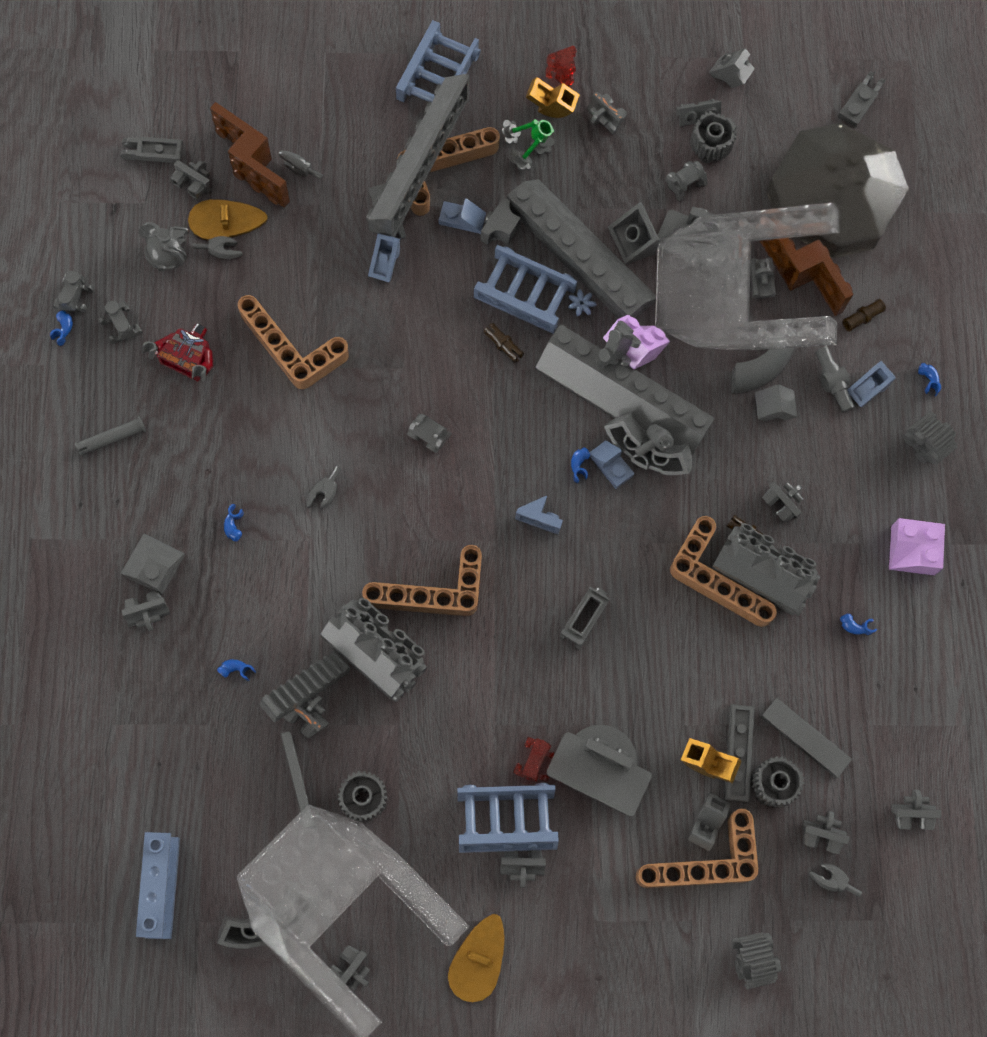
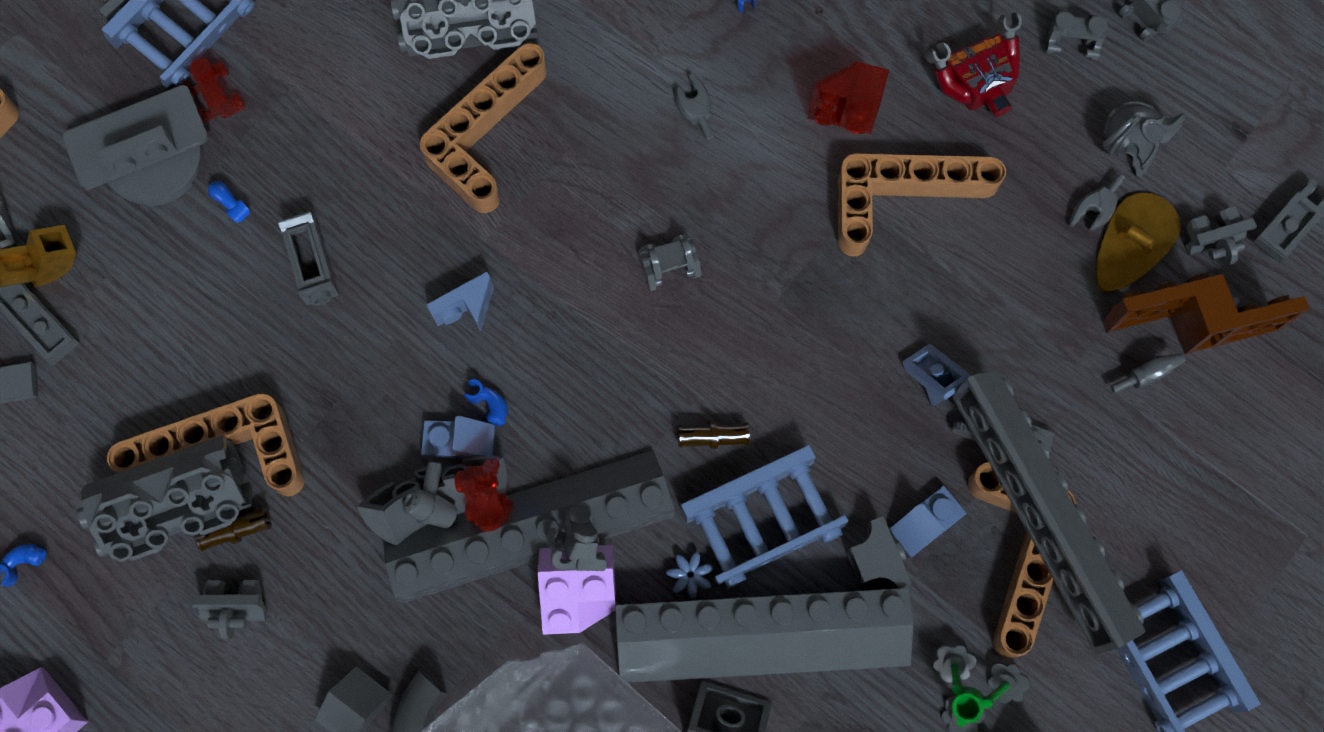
camera: 135 degrees right, 0 degrees up
none -> blue arm [208,181,250,223]
none -> clear red piece [455,459,514,532]
none -> clear red slope [807,62,889,135]

